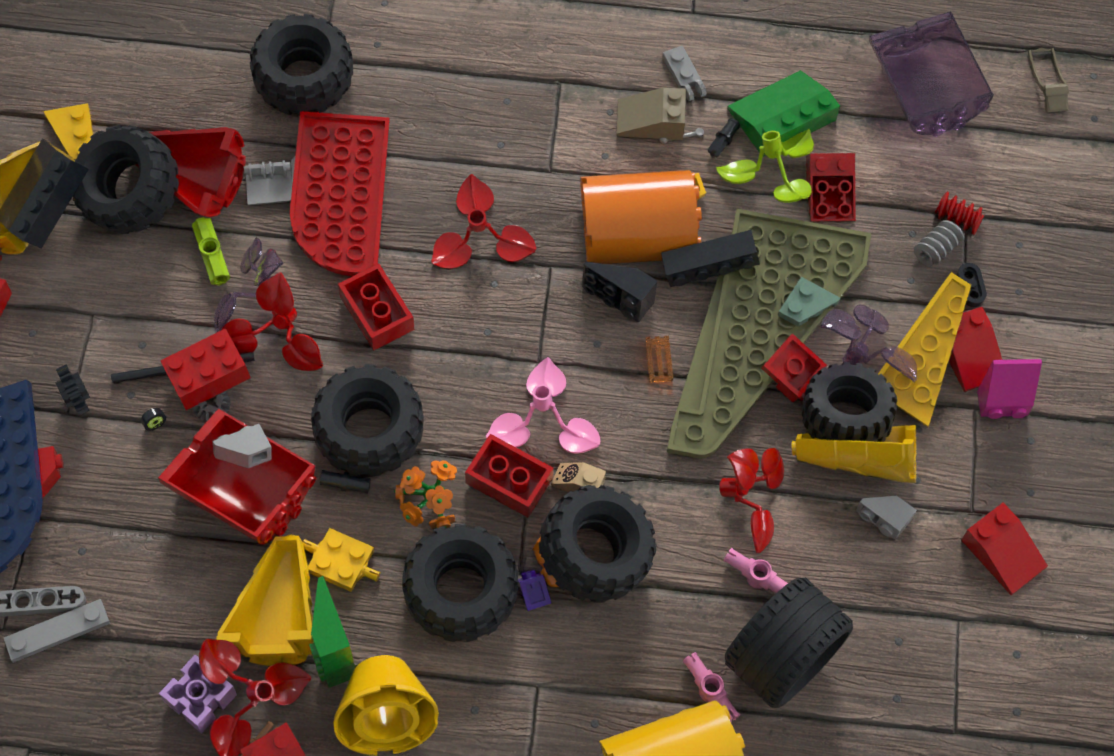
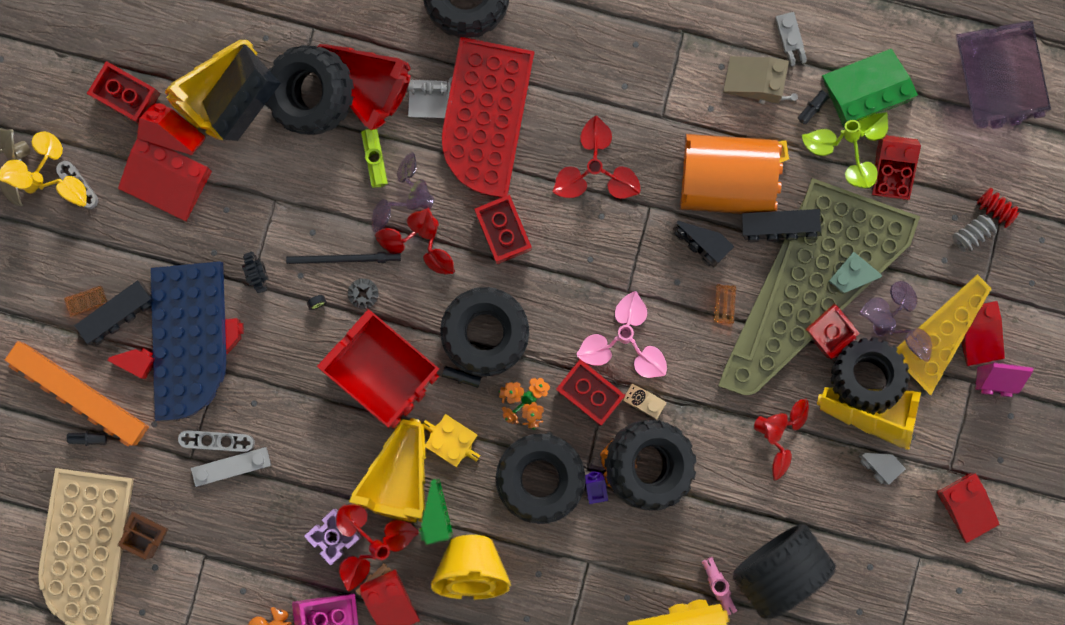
camera: 10 degrees right, 20 degrees up
yellow wing [43,103,93,159] -> none
red brick [160,328,251,410] -> none
light grey slope [213,424,271,468] -> none
bright pink pin [723,548,788,593] -> none
black plate [957,263,987,307] -> none

